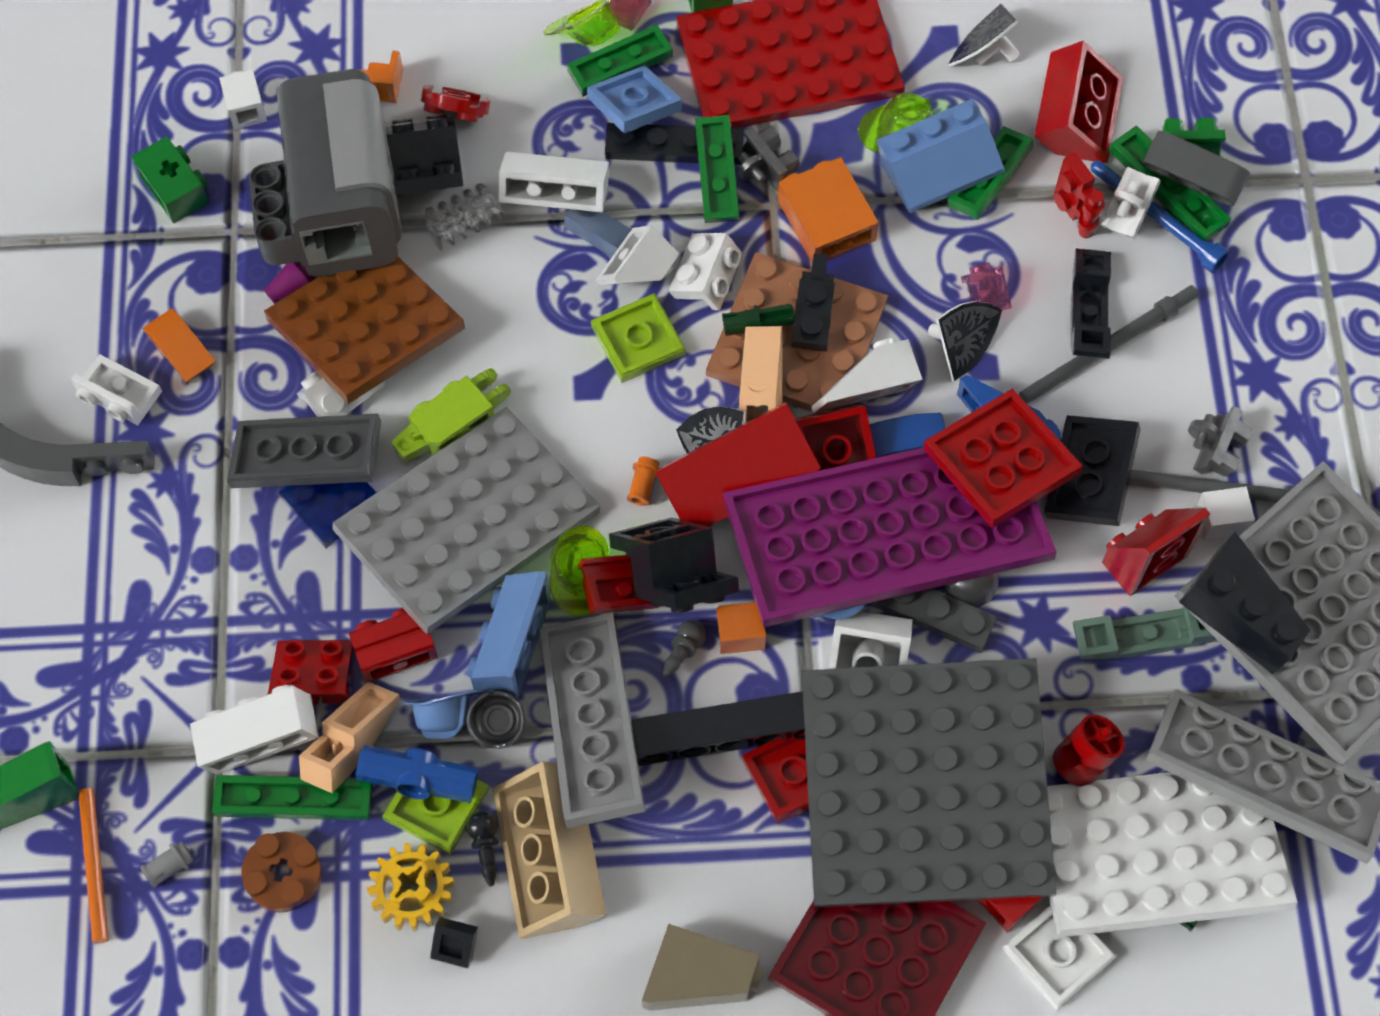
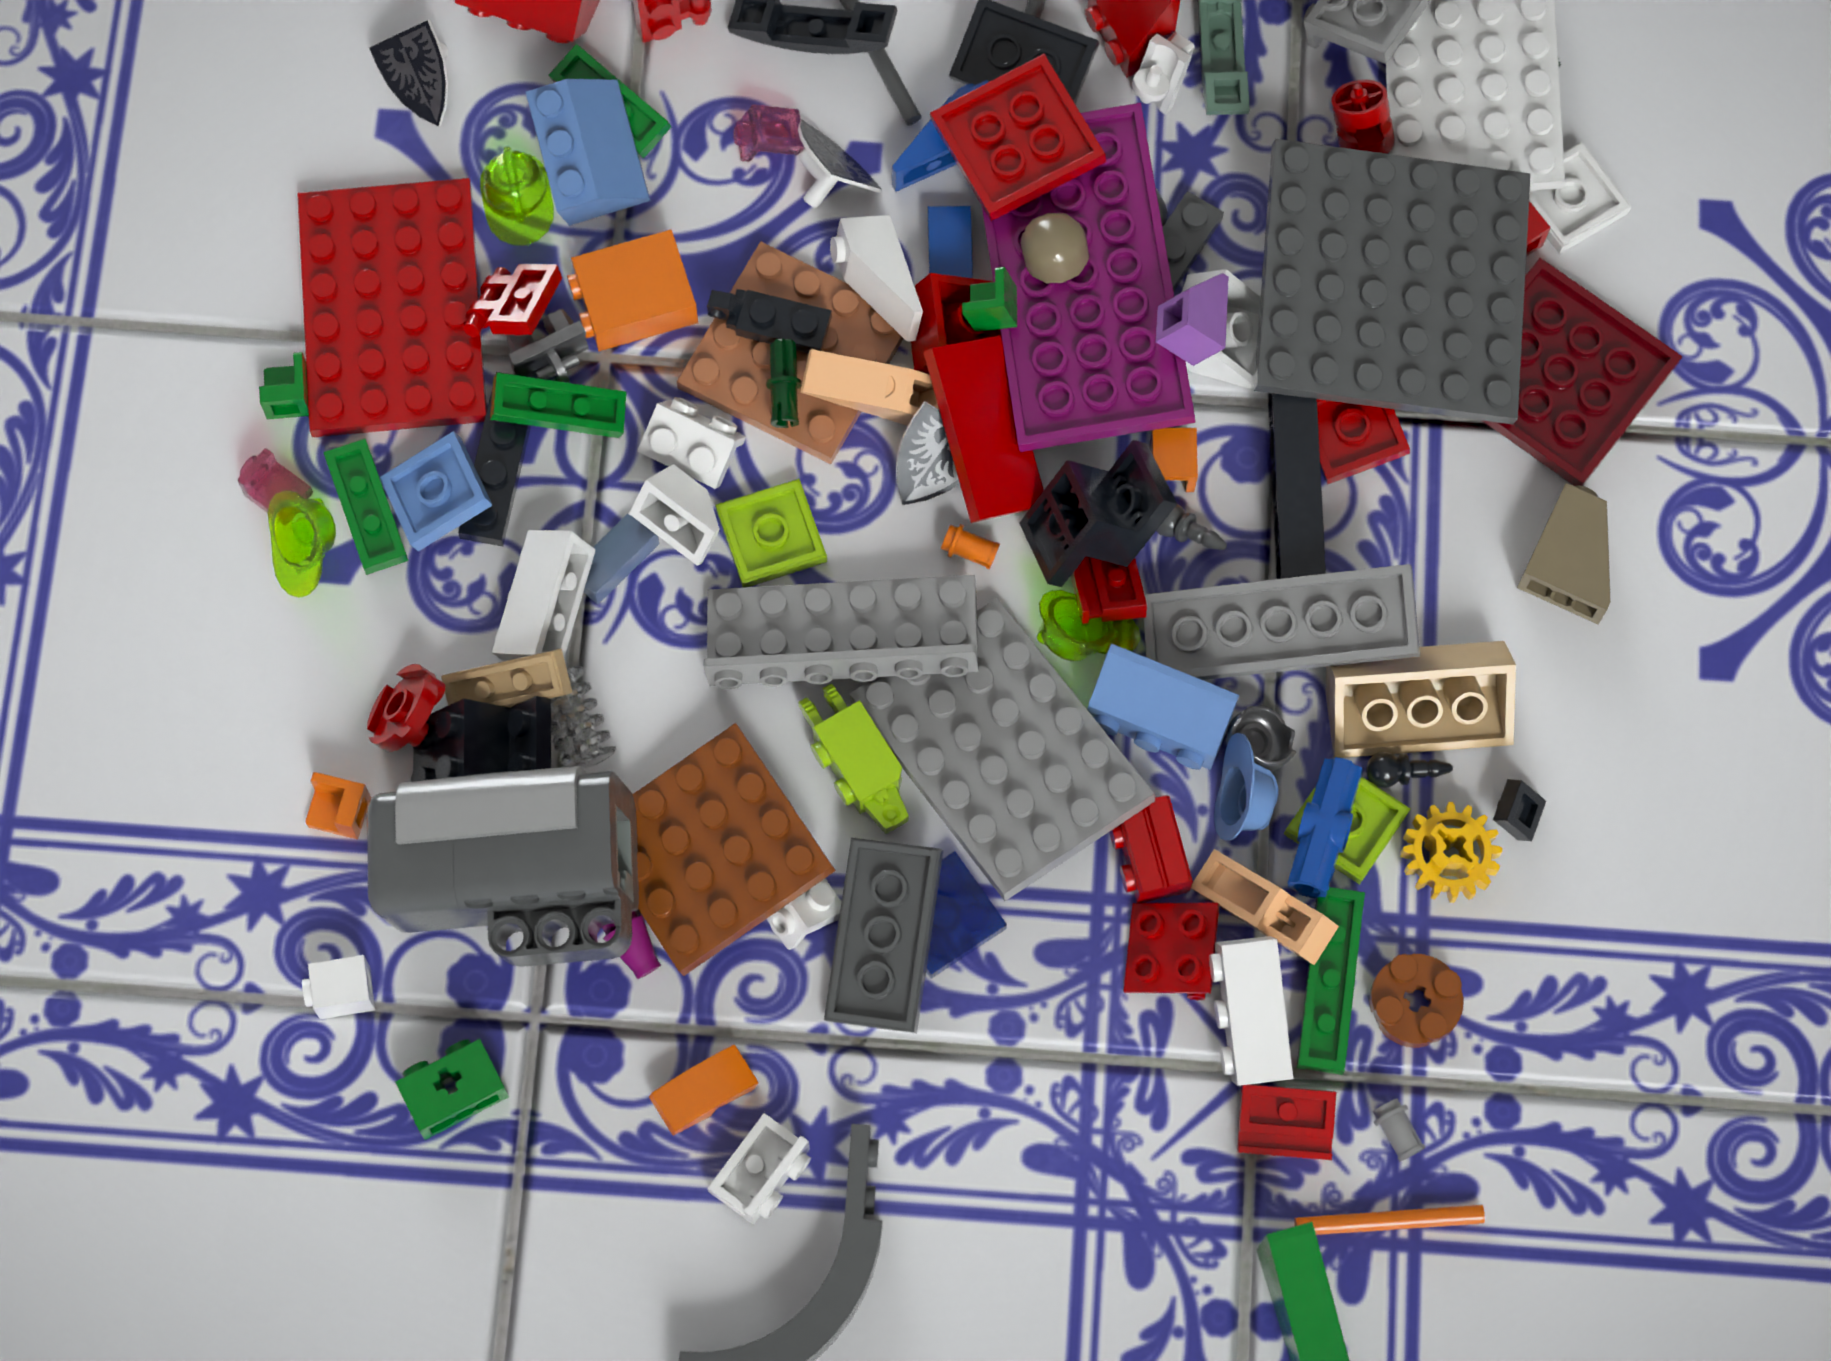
camera: 85 degrees left, 5 degrees up
none -> tan tile [441,648,573,707]
none -> red plate [463,264,562,337]
none -> light grey bracket [704,575,979,689]
none -> green panel [962,267,1018,332]
none -> dark tan hair [1021,213,1089,283]
none -> white hips [1131,32,1195,115]
none -> medium lavender slope [1156,273,1229,366]
none -> red plate [1236,1084,1337,1160]

